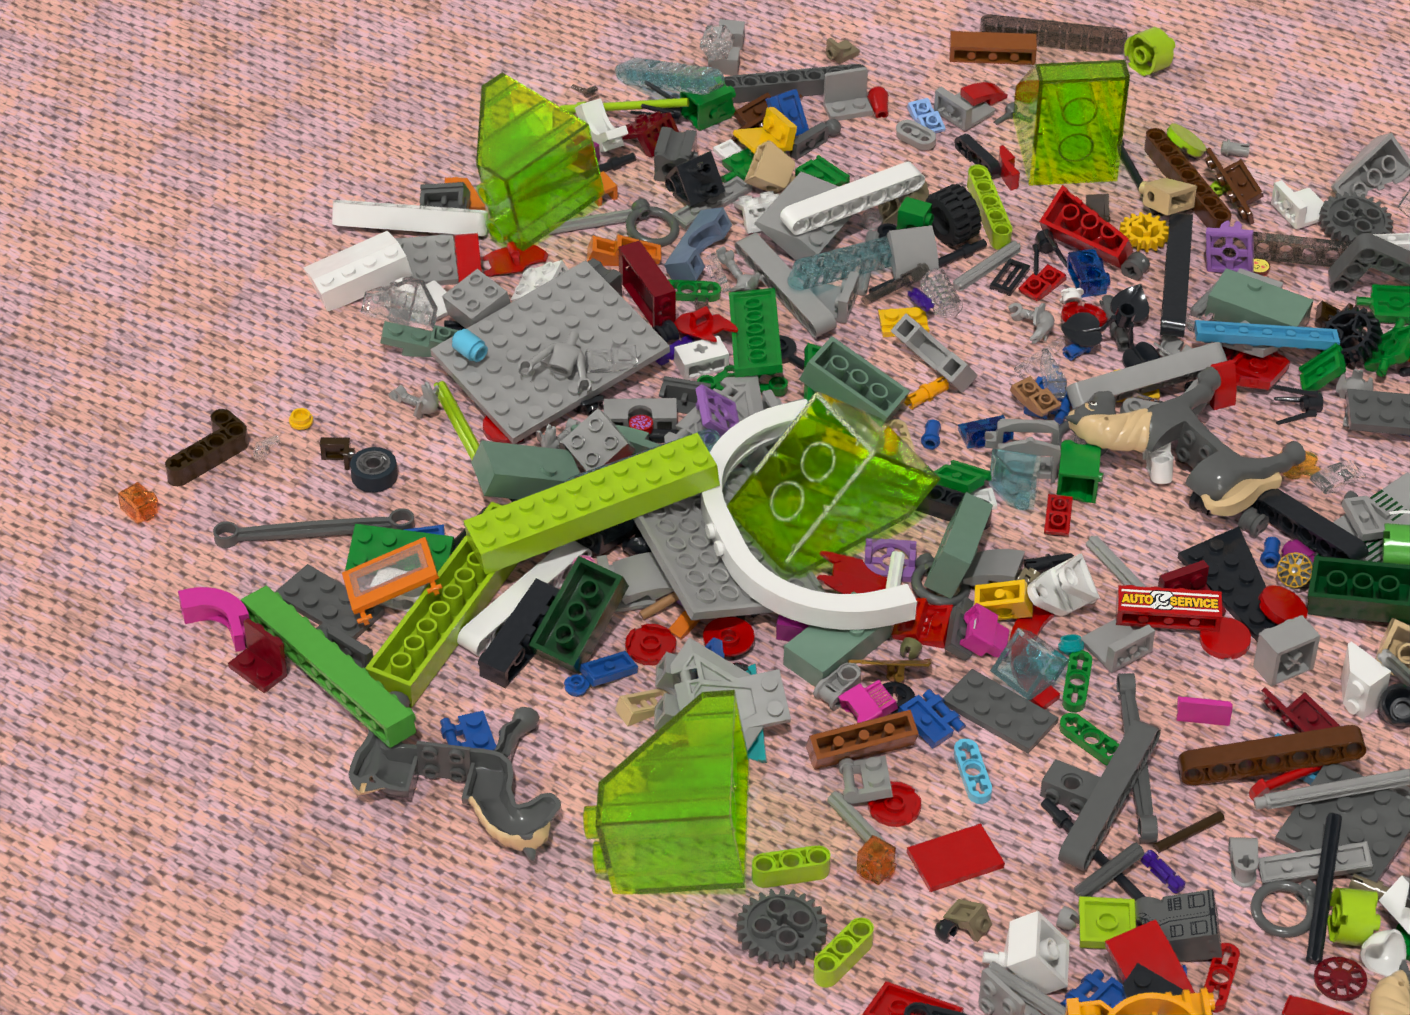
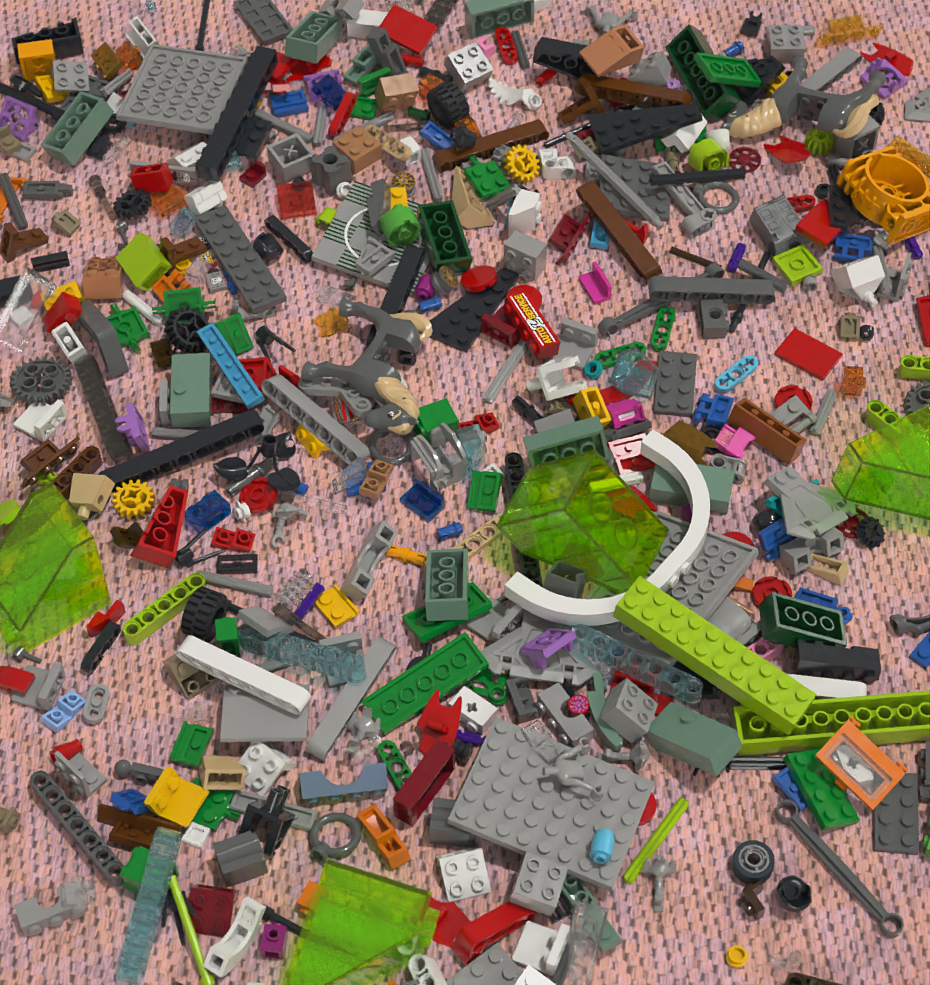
camera: 120 degrees left, 10 degrees up
none -> black hair [775,875,812,912]

